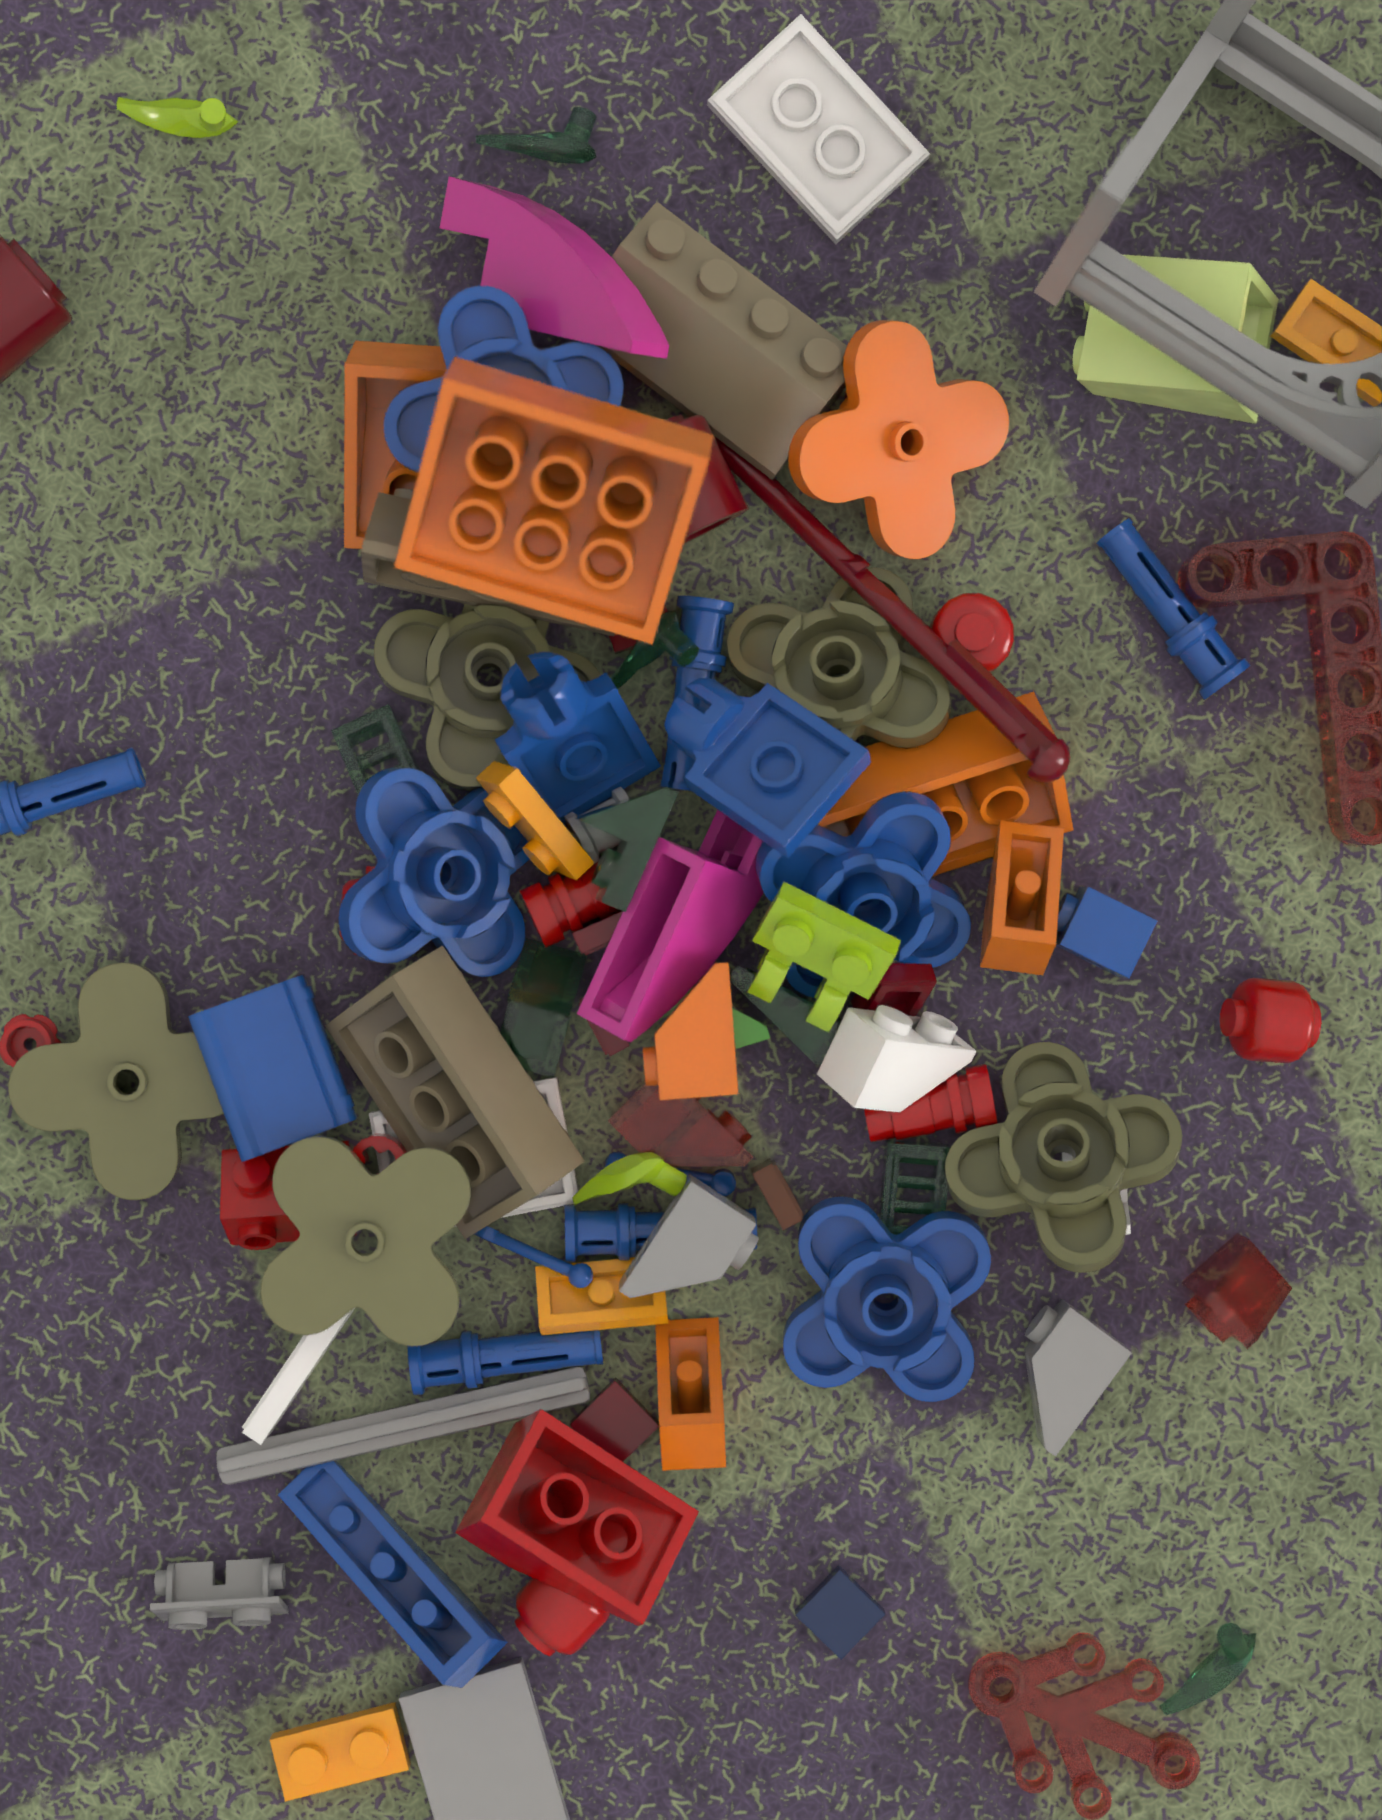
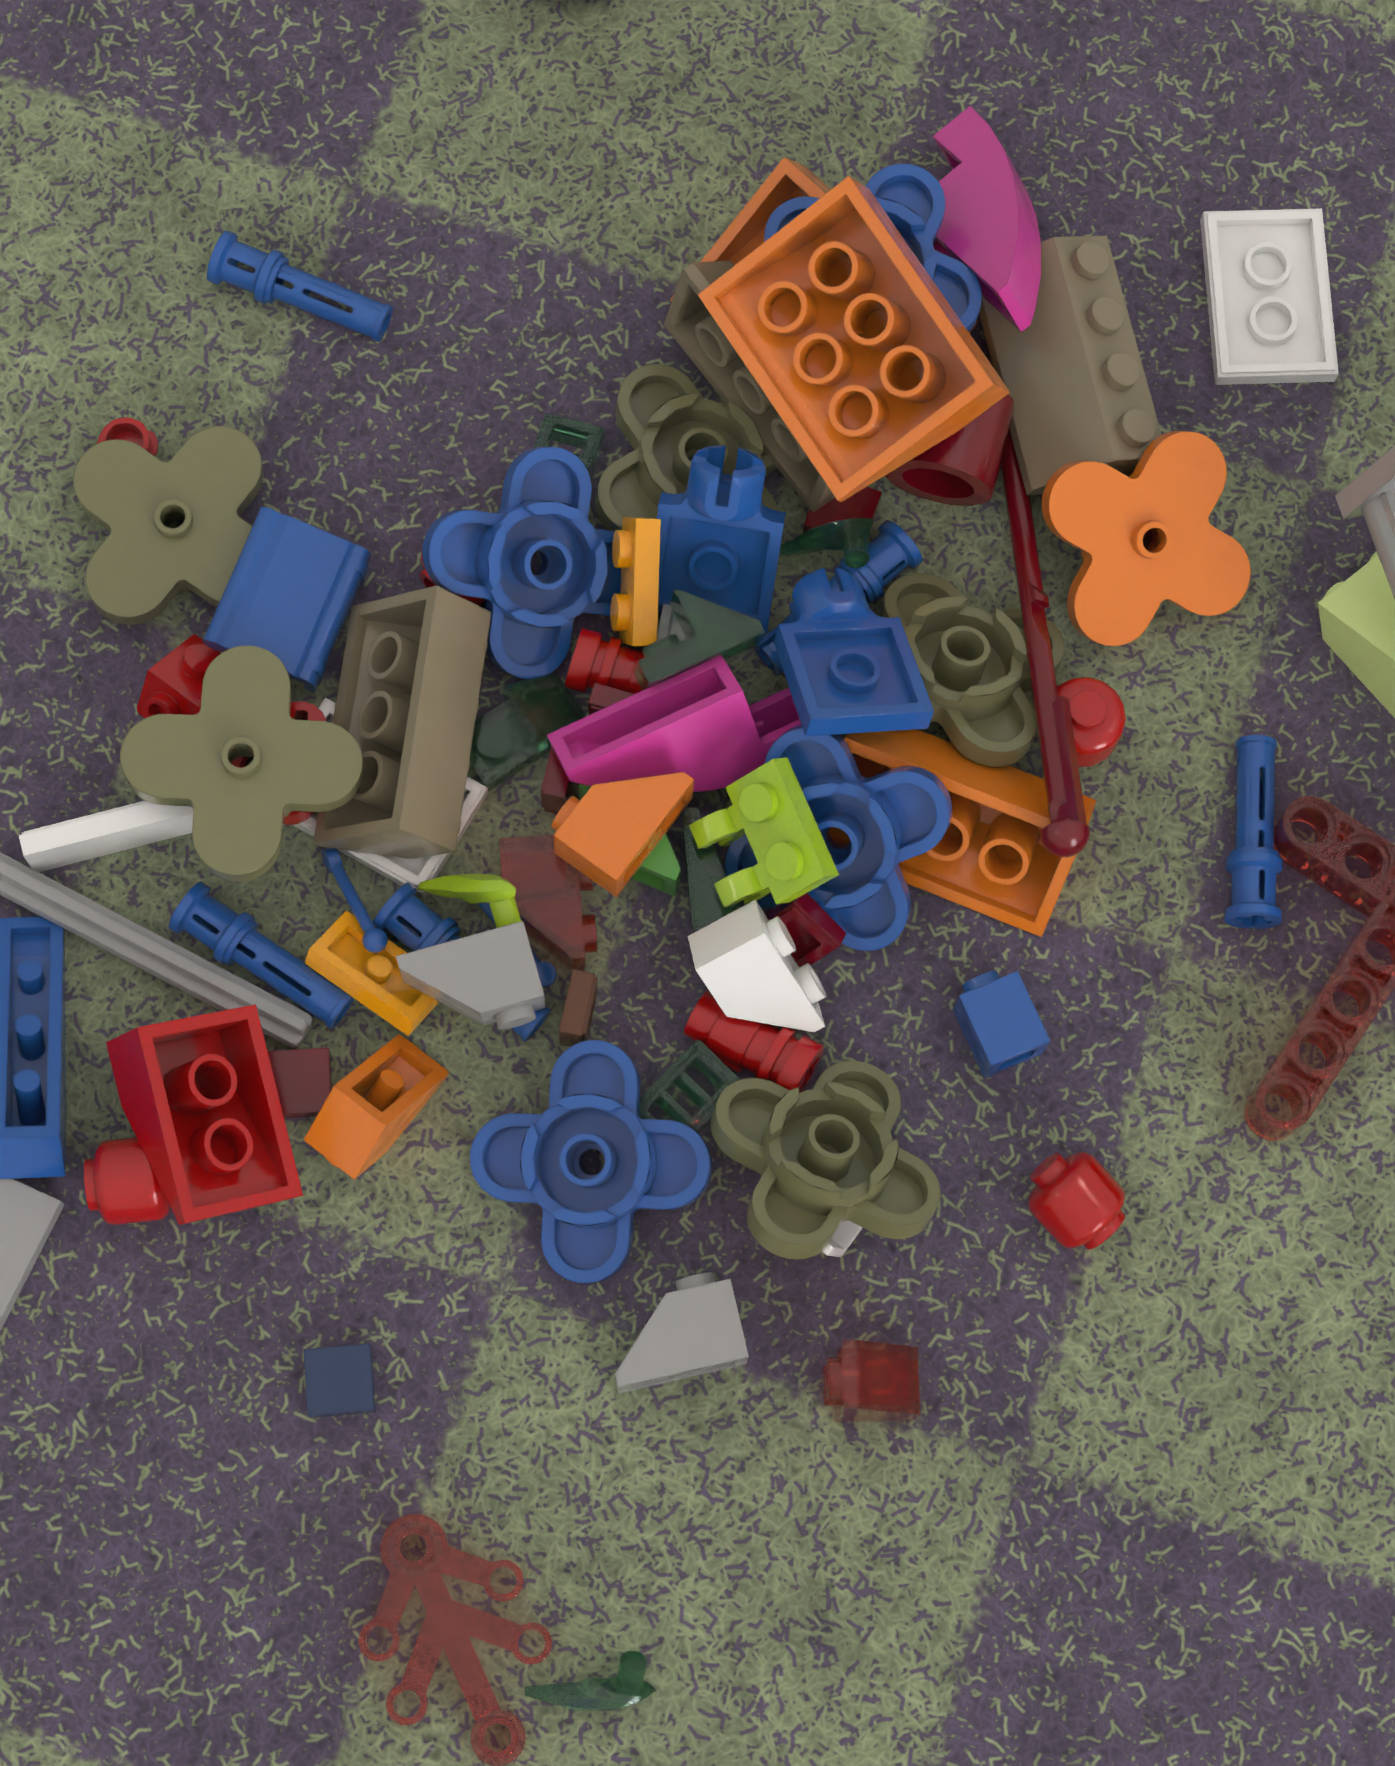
camera: 35 degrees right, 15 degrees down
clear green bar [476,107,597,164] -> none
orange slope [980,820,1064,975] -> none

